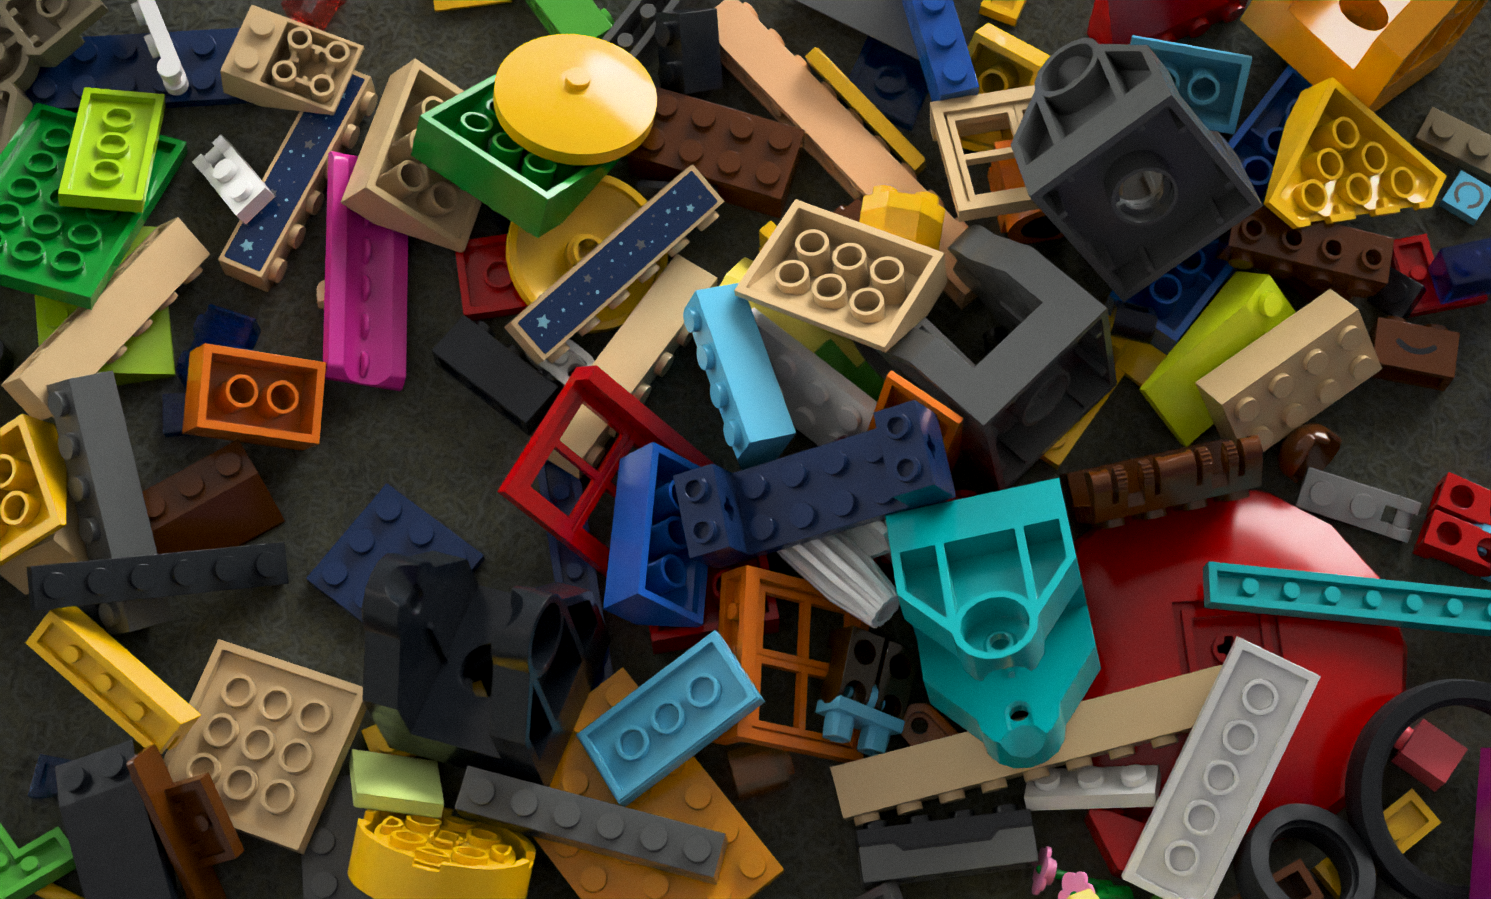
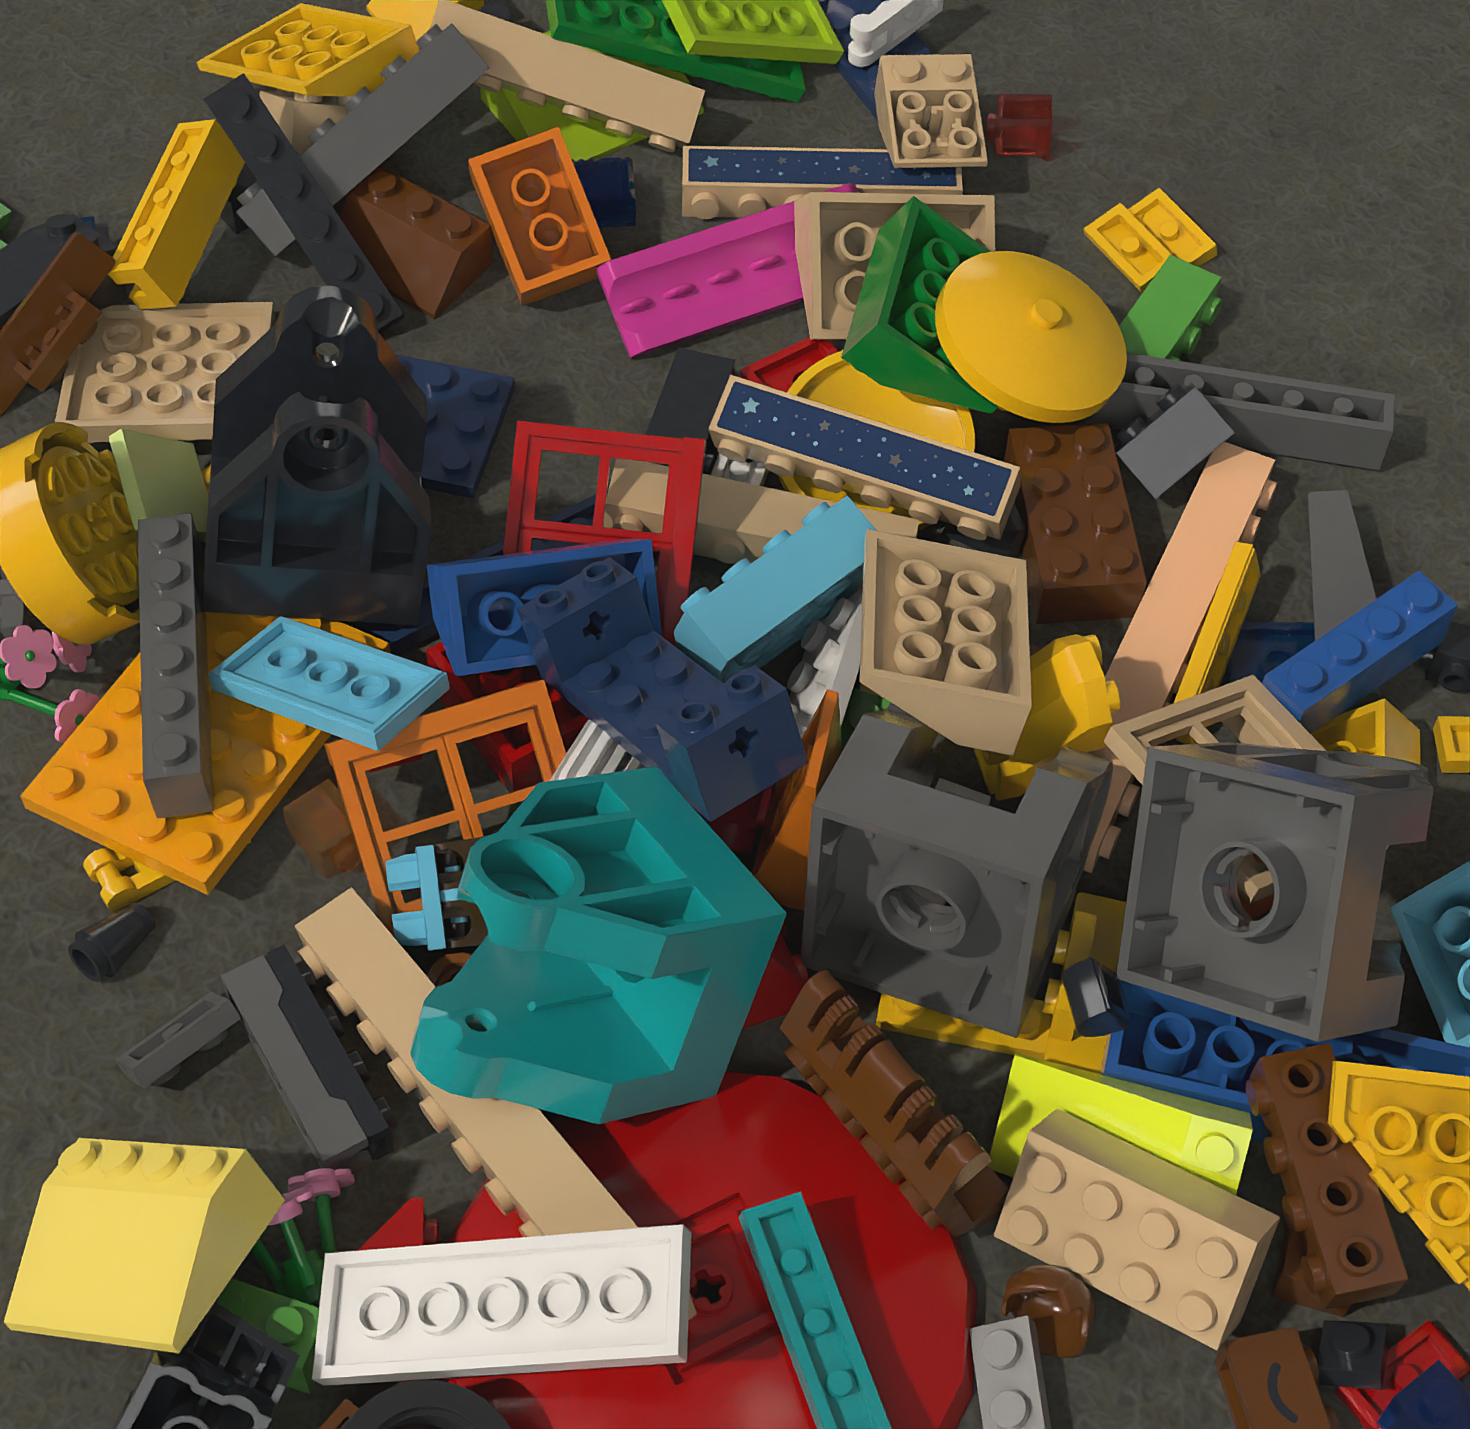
camera: 65 degrees right, 15 degrees down
white plate [192,134,275,224] -> none
white plate [1024,764,1161,811] -> none

